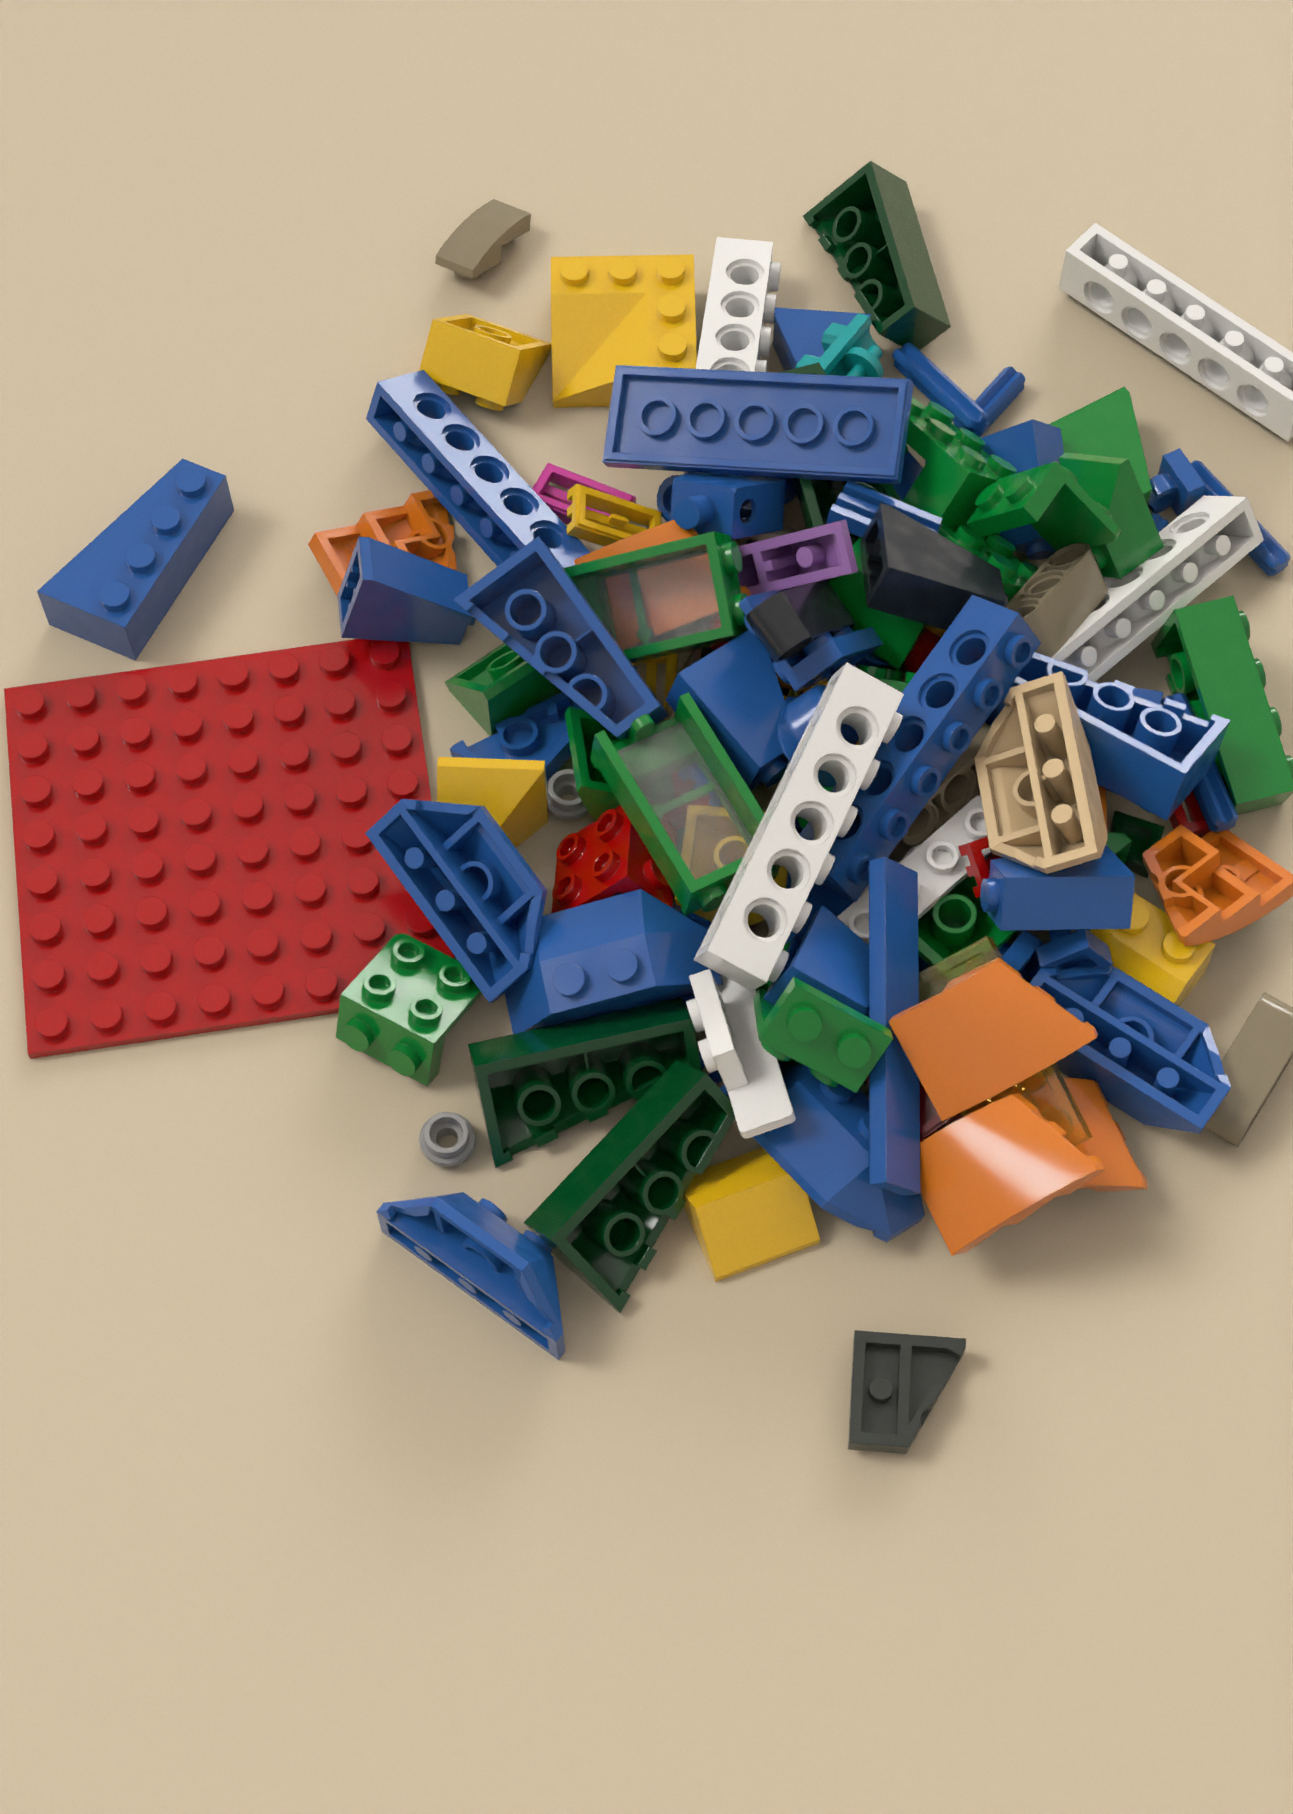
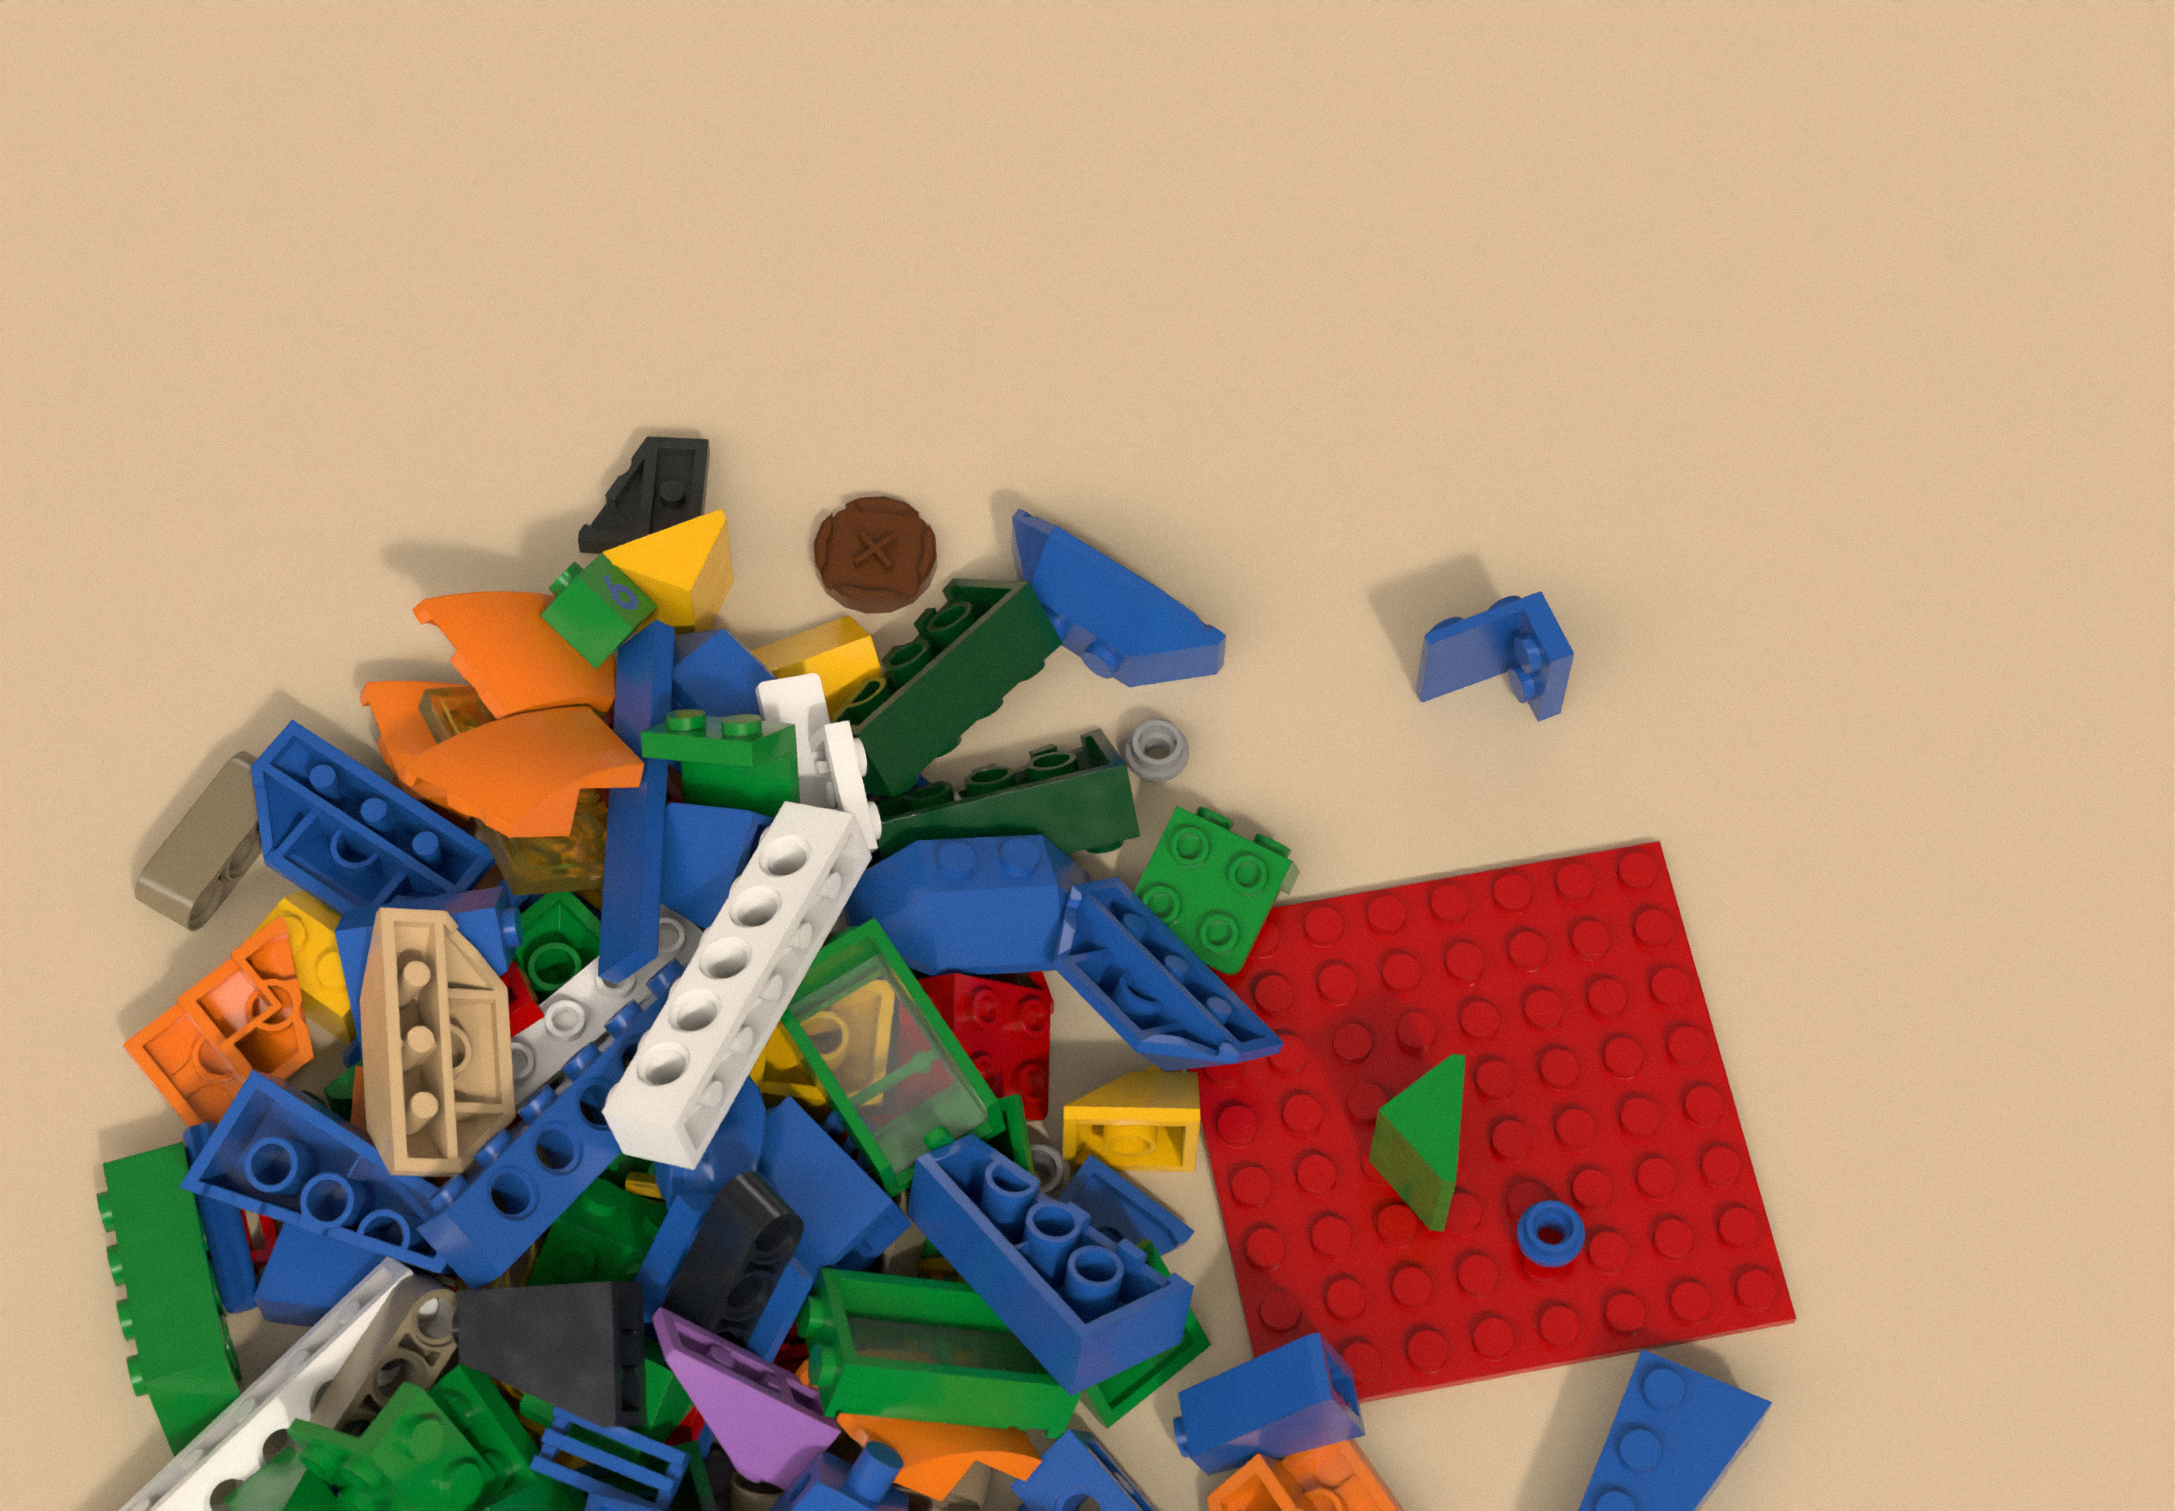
camera: 175 degrees right, 0 degrees up
none -> green brick [540,553,658,669]
none -> yellow slope [603,508,734,635]
none -> reddish brown tile [814,496,937,614]
none -> green slope [1369,1054,1465,1231]
none -> blue bracket [1415,591,1574,722]
none -> blue plate [1516,1200,1585,1268]

